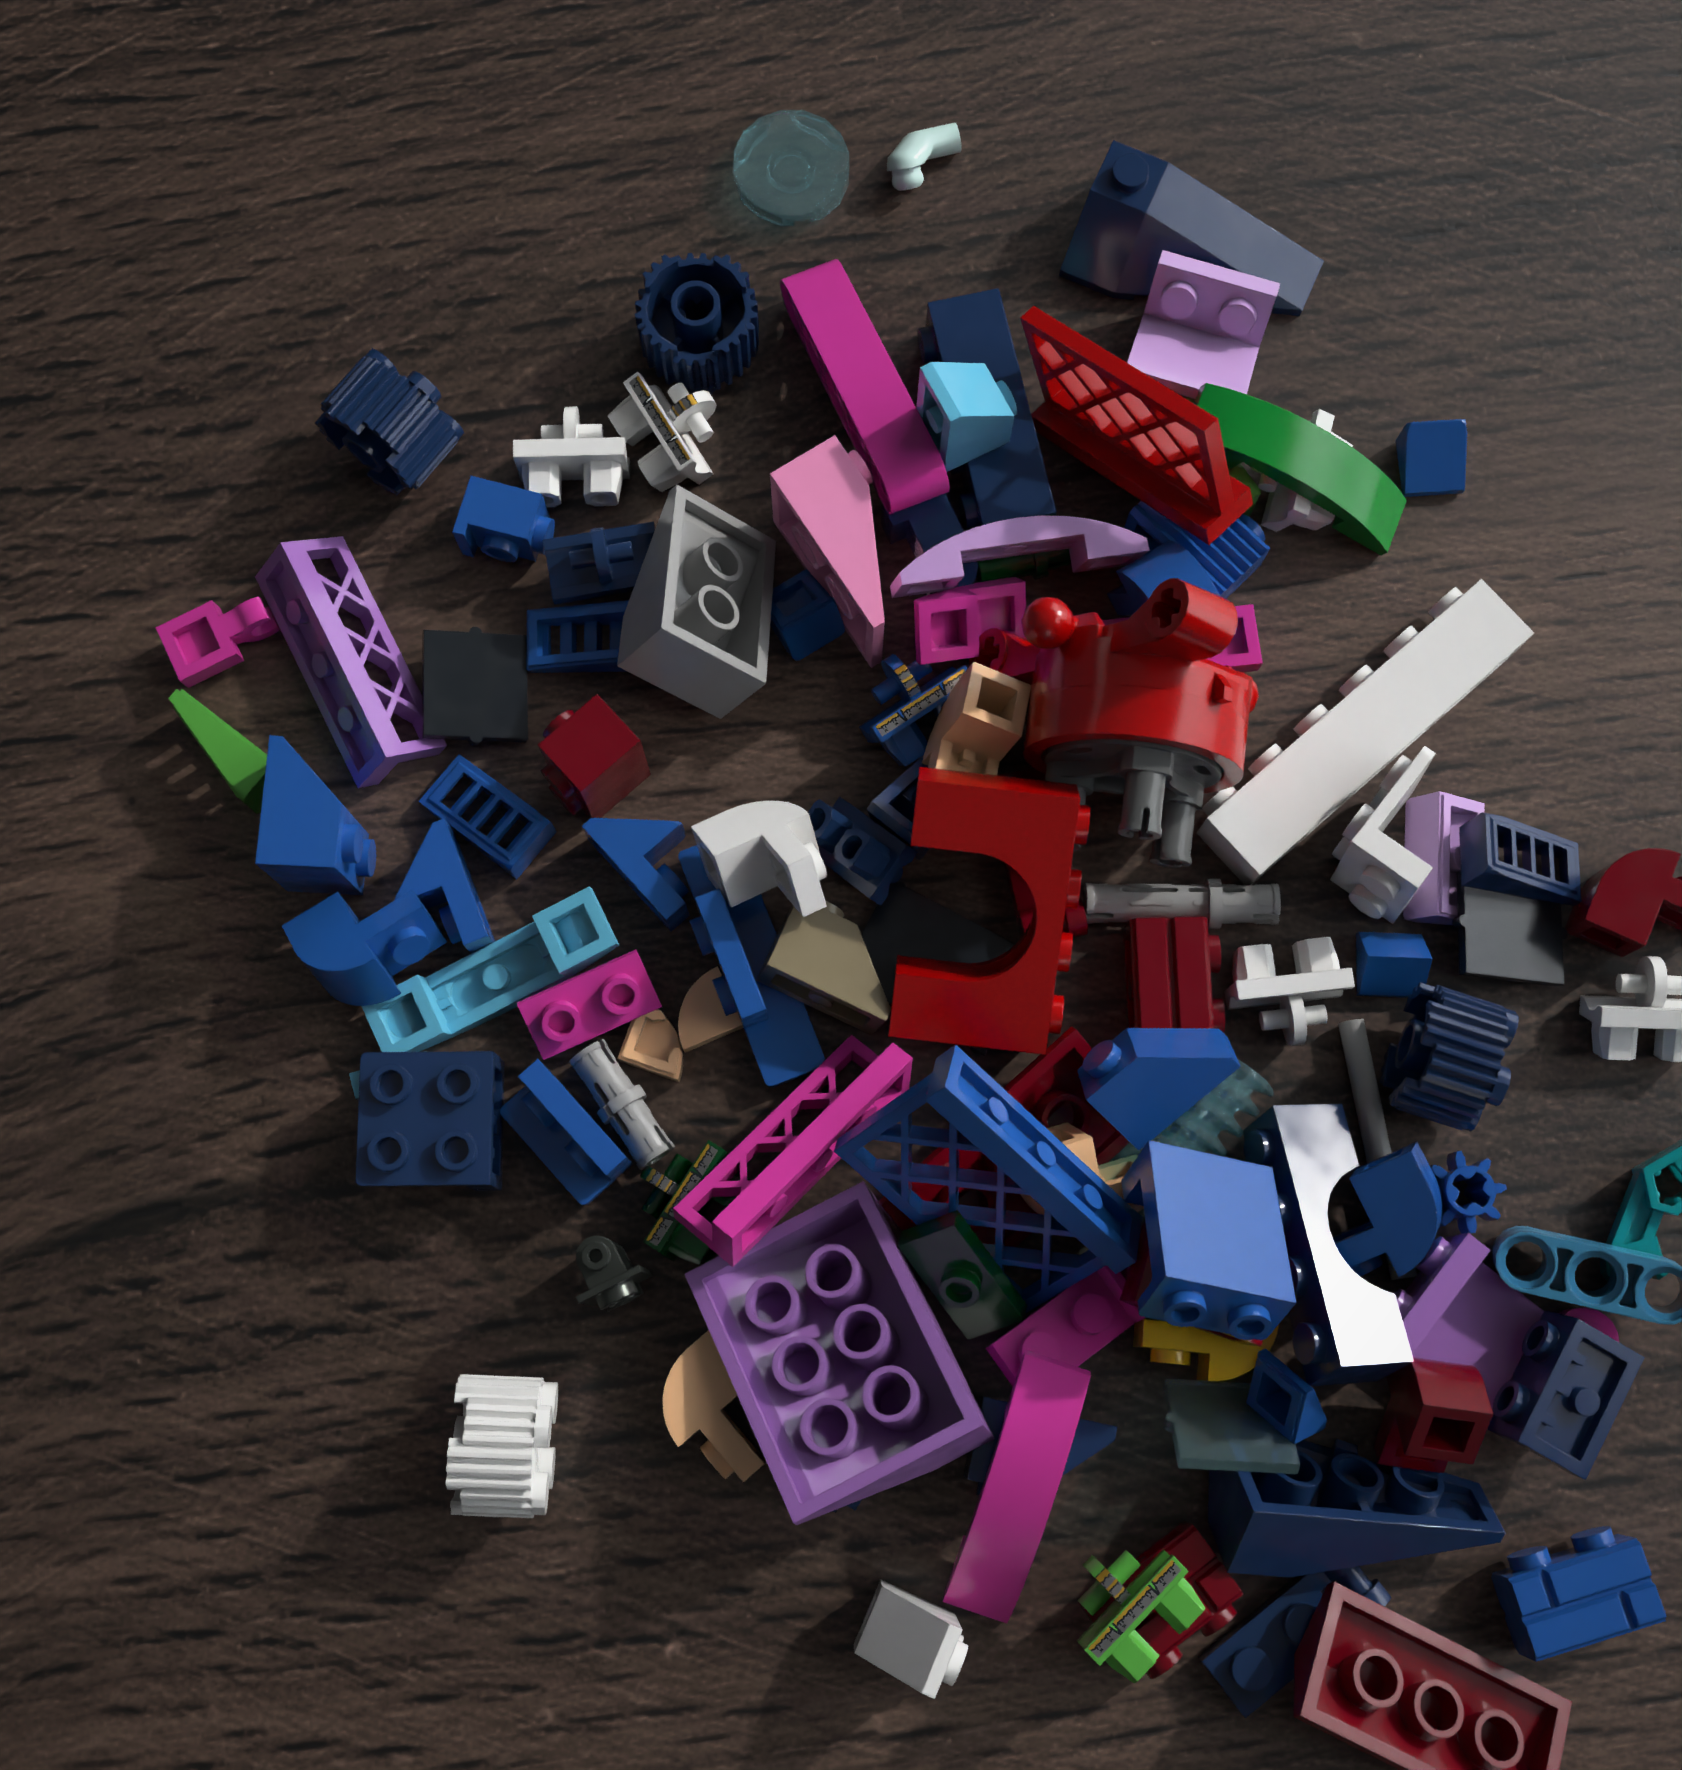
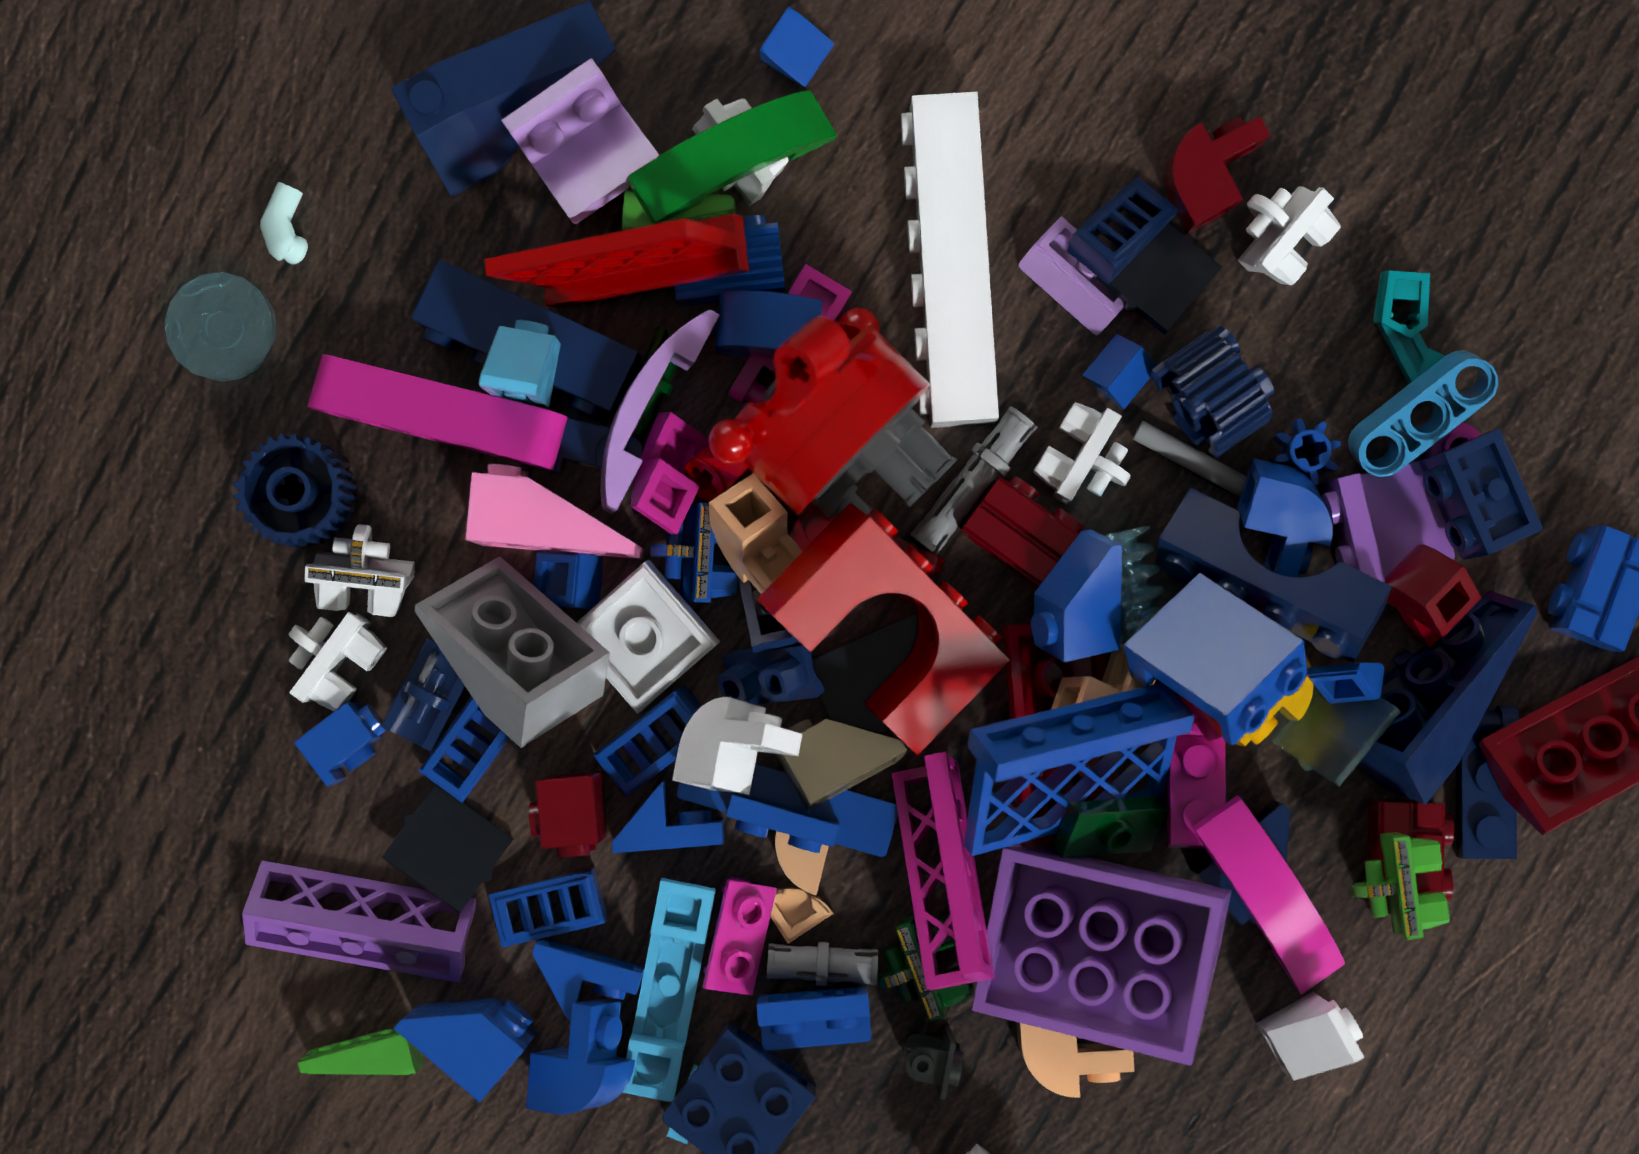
camera: 50 degrees left, 10 degrees up
dark pink plate [156,596,280,688] -> none
dark blue brick [315,348,464,496] -> none
white bracket [1330,746,1436,924] -> none
none -> white plate [577,560,720,714]
none -> blue slope [593,684,702,797]

